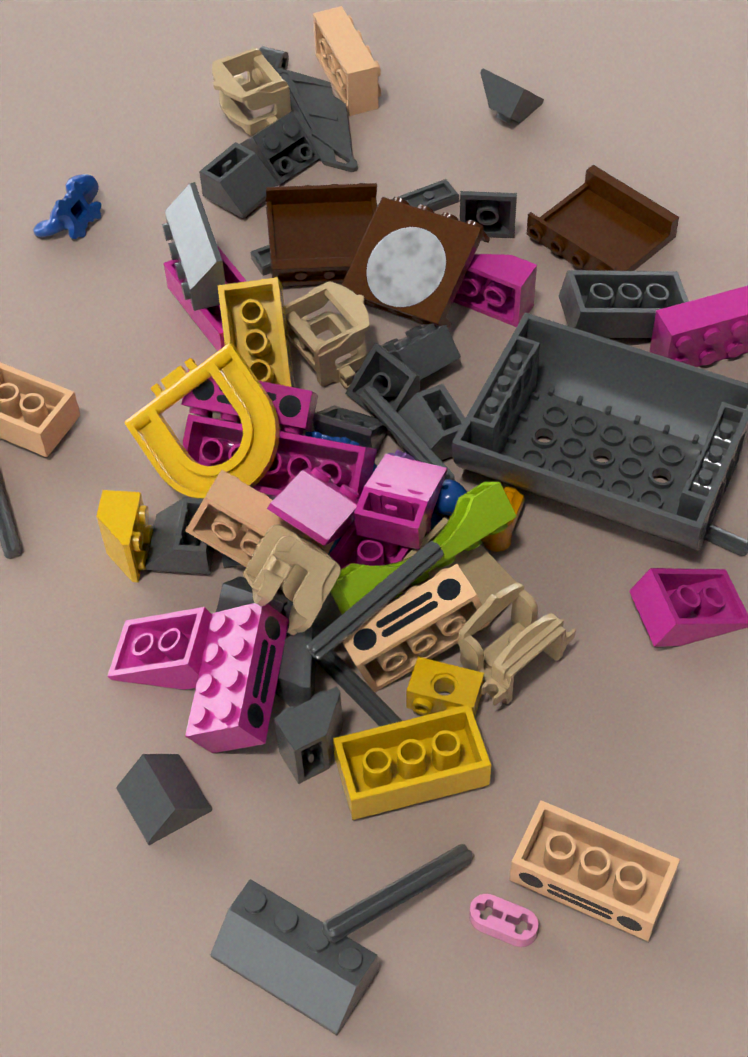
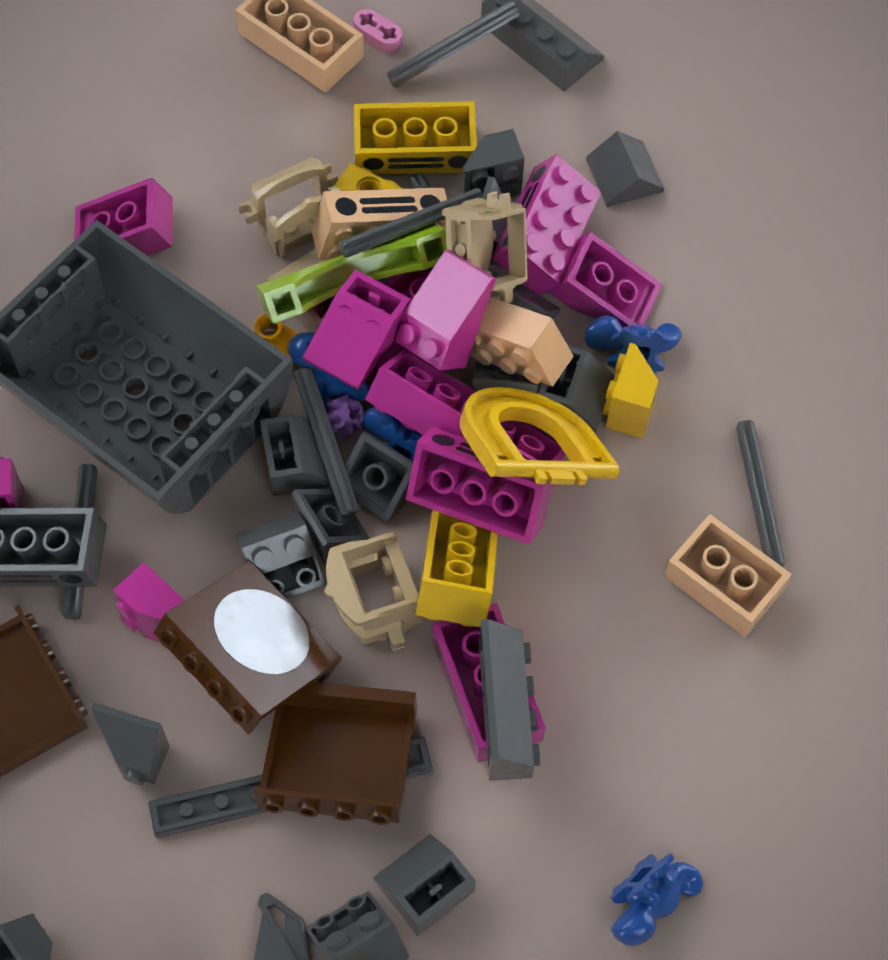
camera: 170 degrees left, 10 degrees up
none -> blue animal [585,316,682,374]

